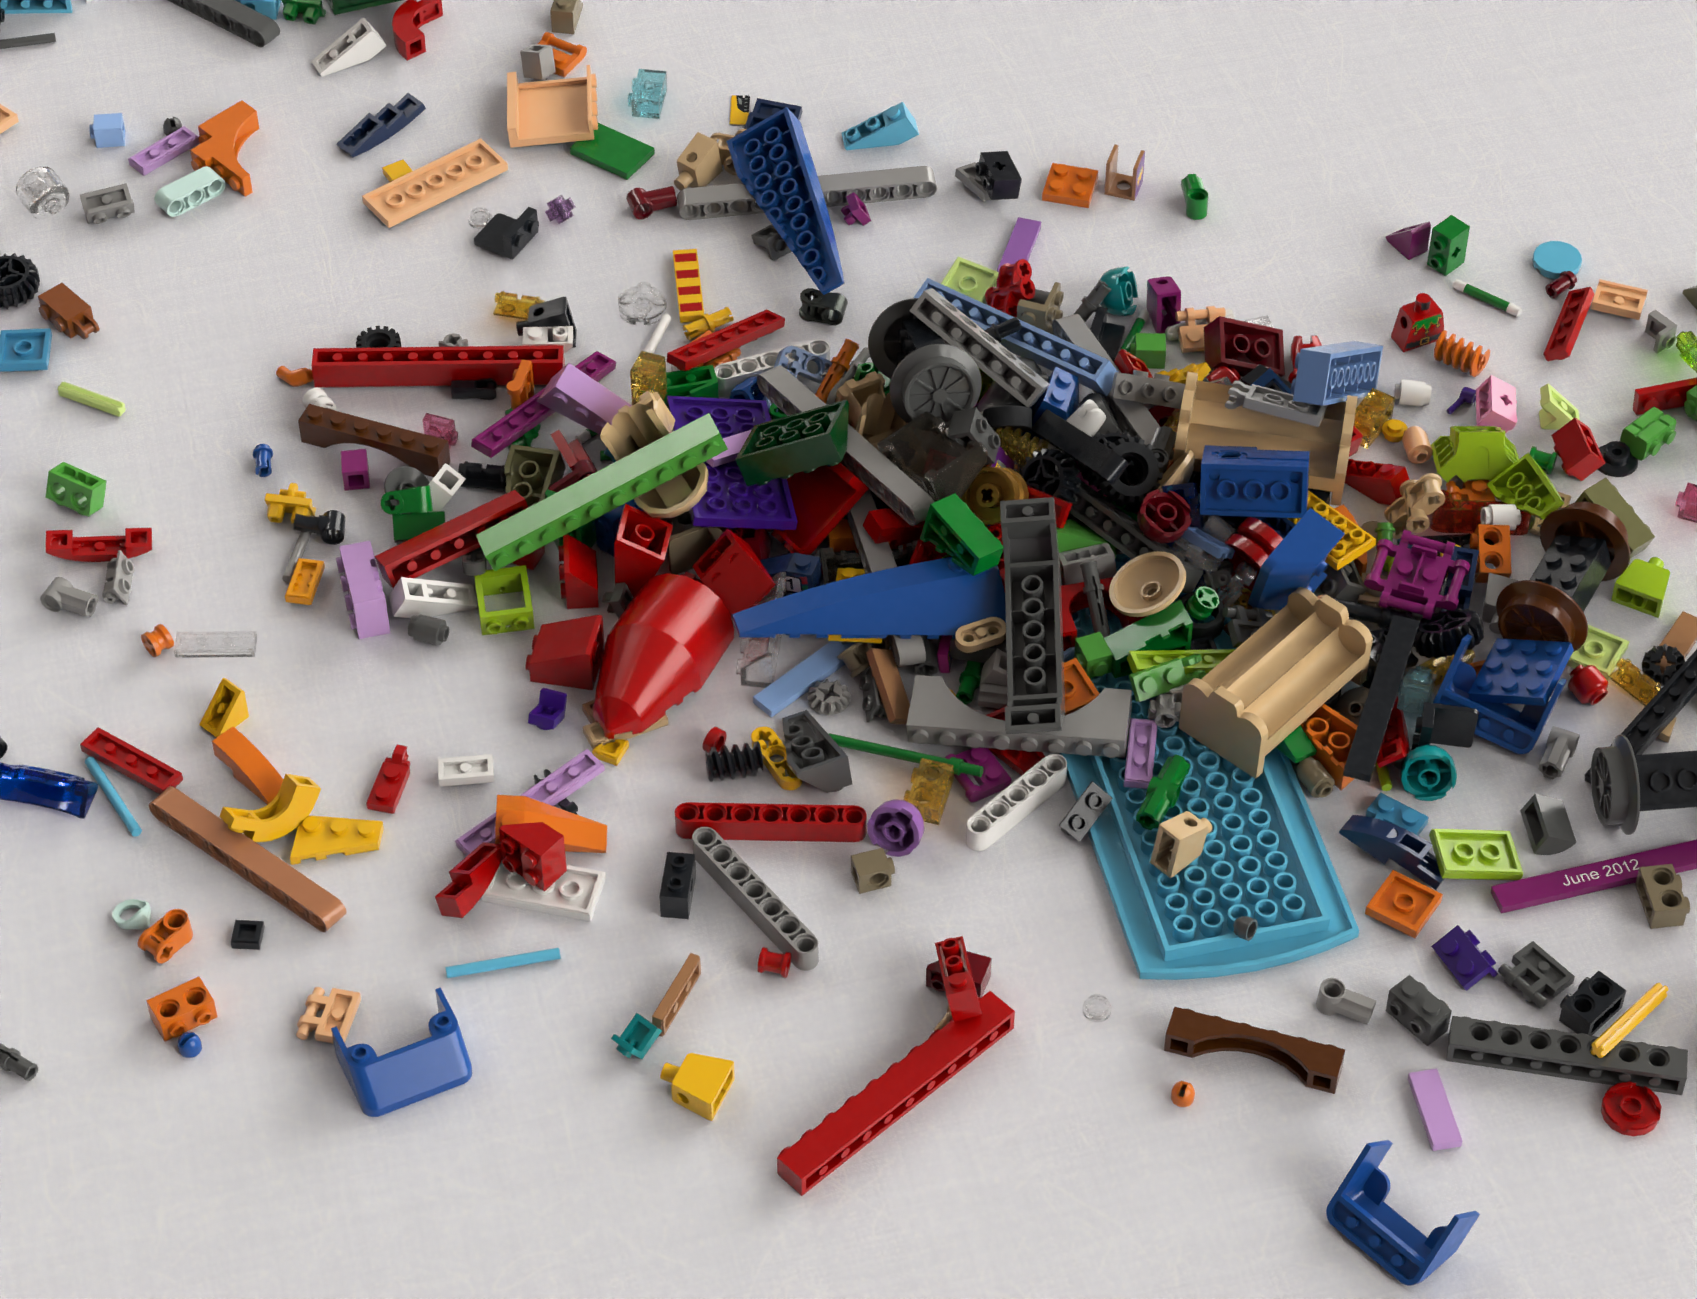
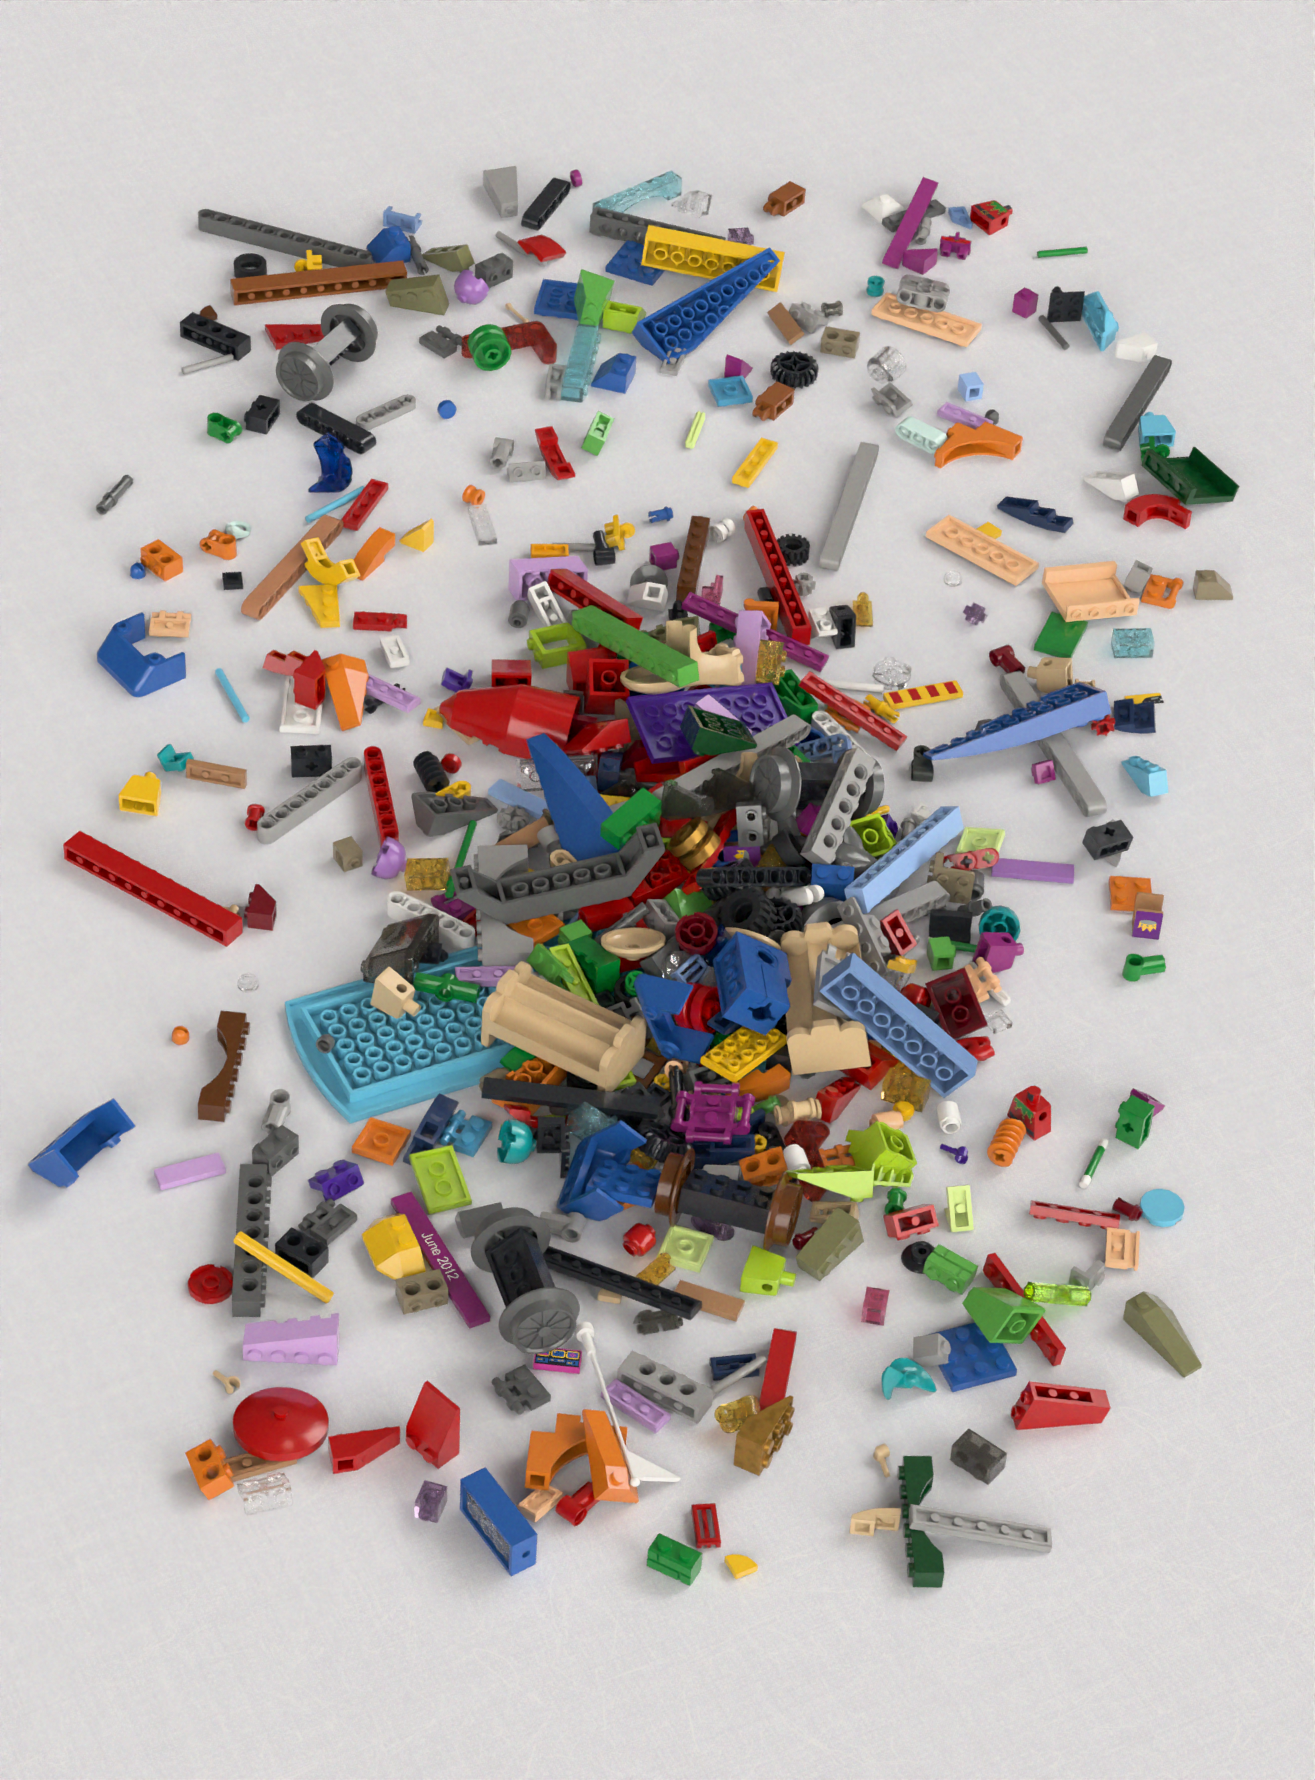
camera: 75 degrees right, 5 degrees down
green piece [380,485,433,515] -> none
green tile [392,511,445,541] -> none
black bracket [474,207,539,260] -> none
red slope [935,936,982,1022] -> none
black axle [984,317,1022,343] -> none
bright pink brick [1476,375,1517,433] -> none
black gear [1642,644,1685,686] -> none
none -> clear smoke windscreen [360,913,439,986]
none -> yellow wedge [361,1213,426,1280]
none -> yellow plate [732,438,778,488]
none -> light grey beam [819,442,879,571]

